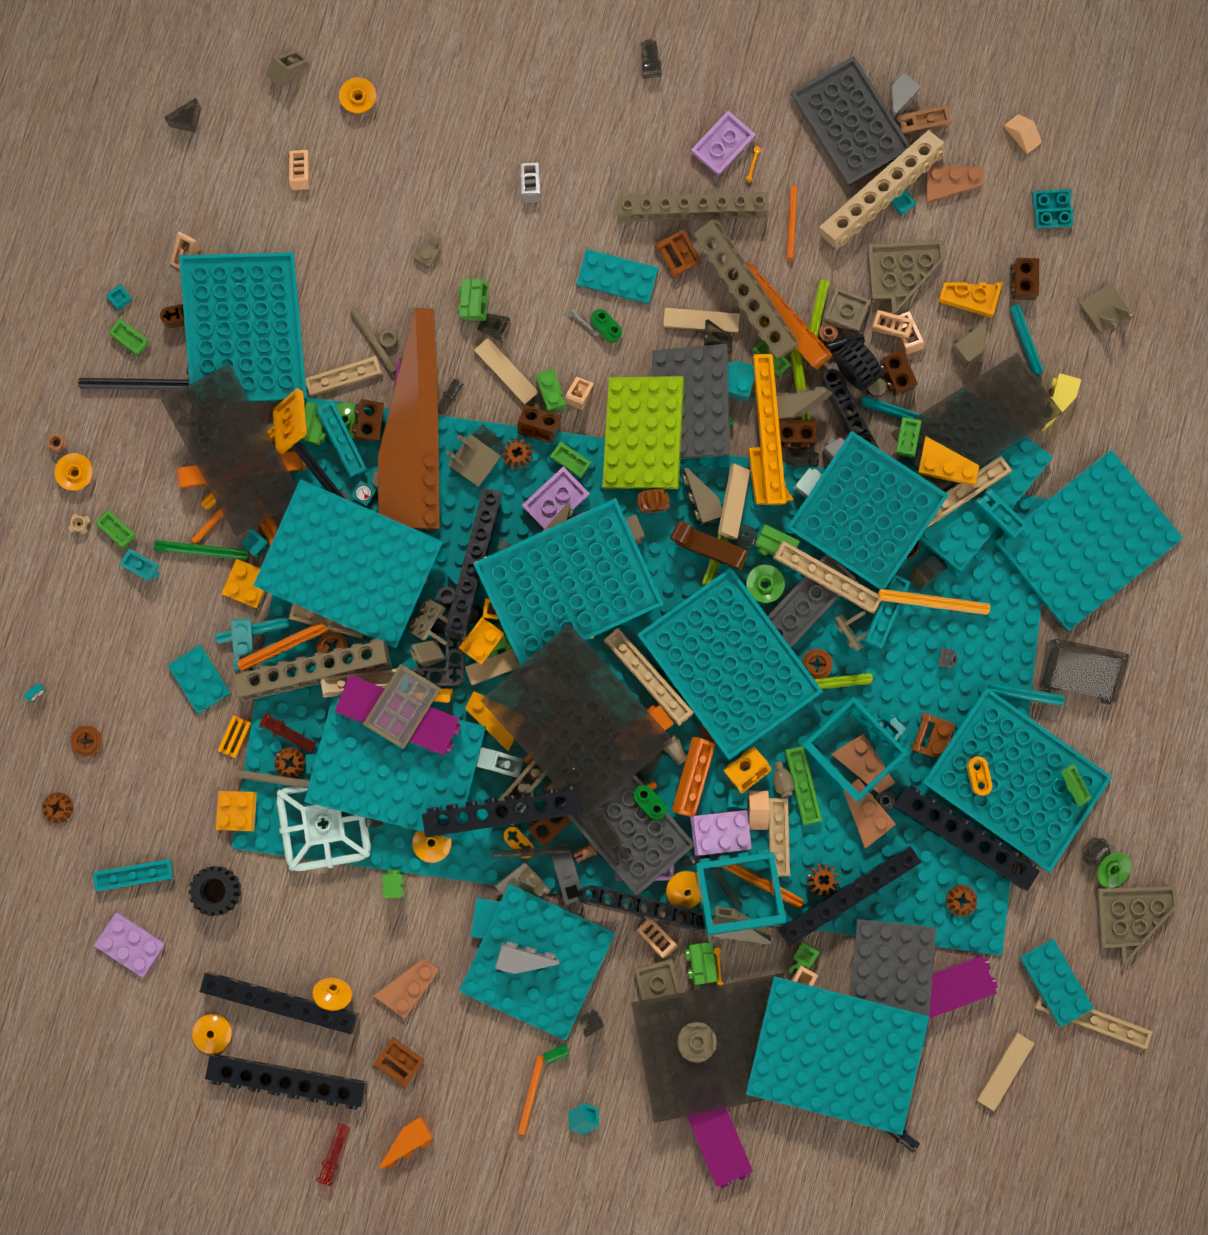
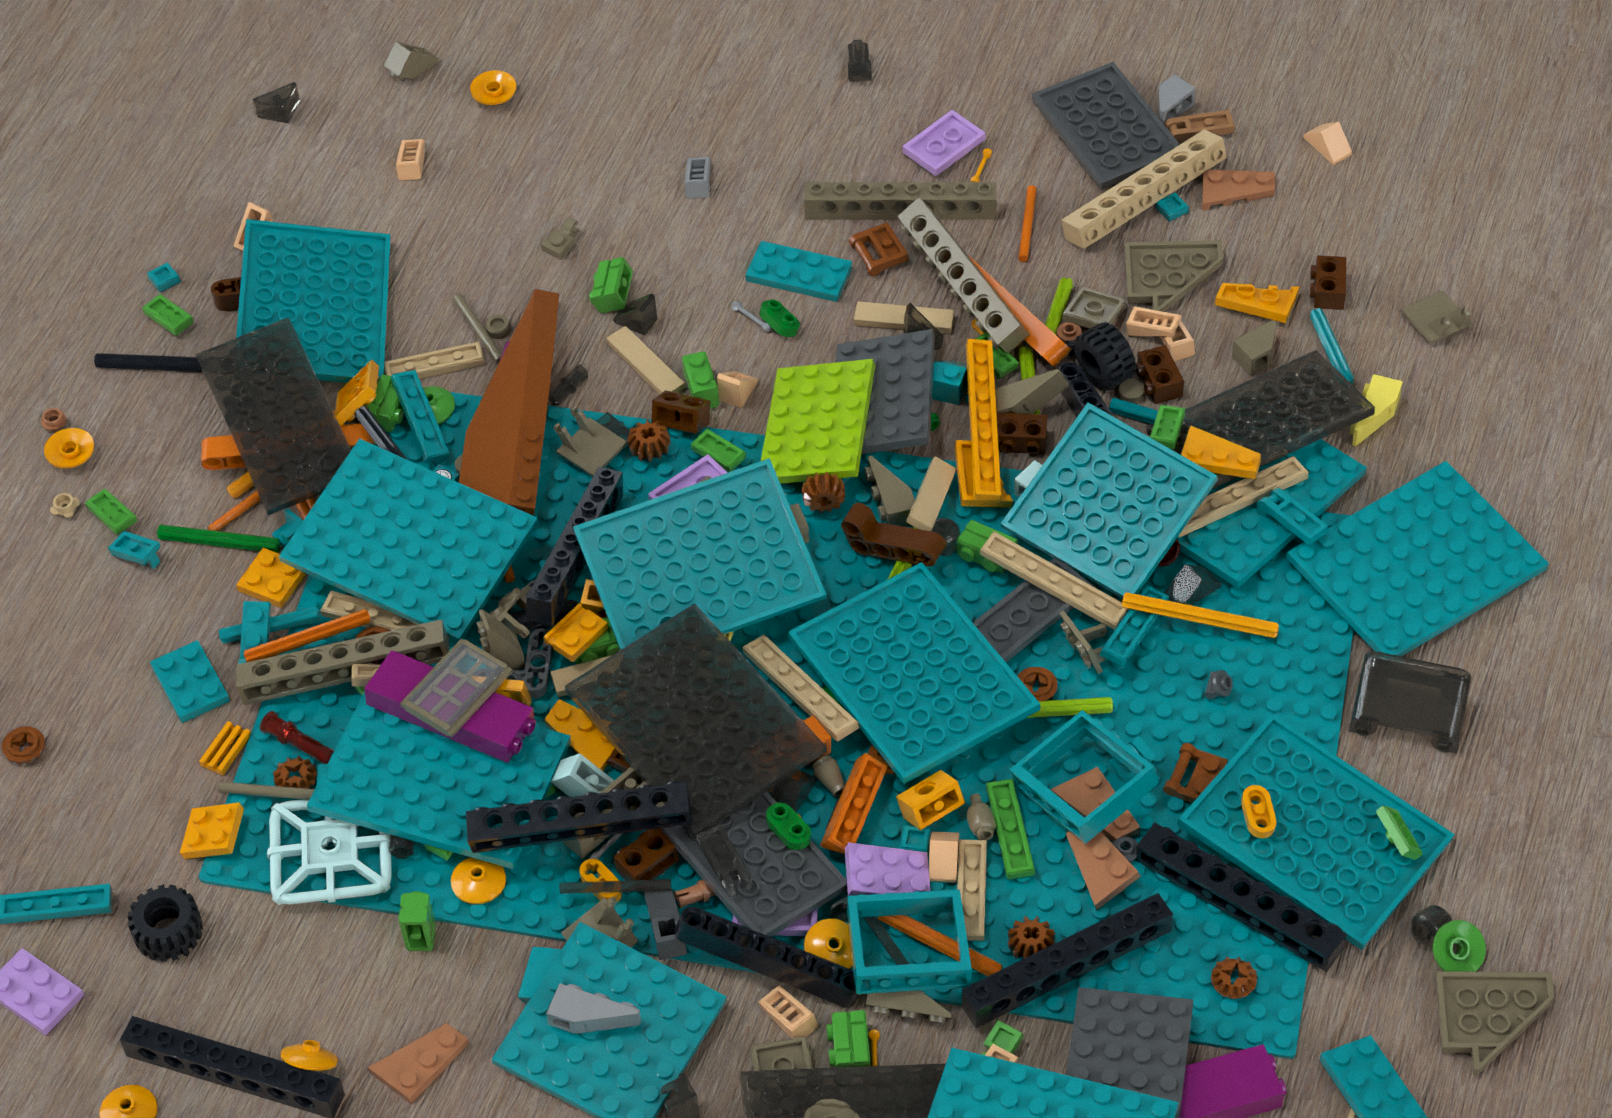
camera: 10 degrees right, 30 degrees down
reddish brown brick [352,399,384,443] -> none
bright green dish [746,565,785,603] -> none
clear smoke plate [786,448,819,467] -> none
teal axle [988,683,1065,706] -> none
teal slope [1032,189,1074,229] -> none

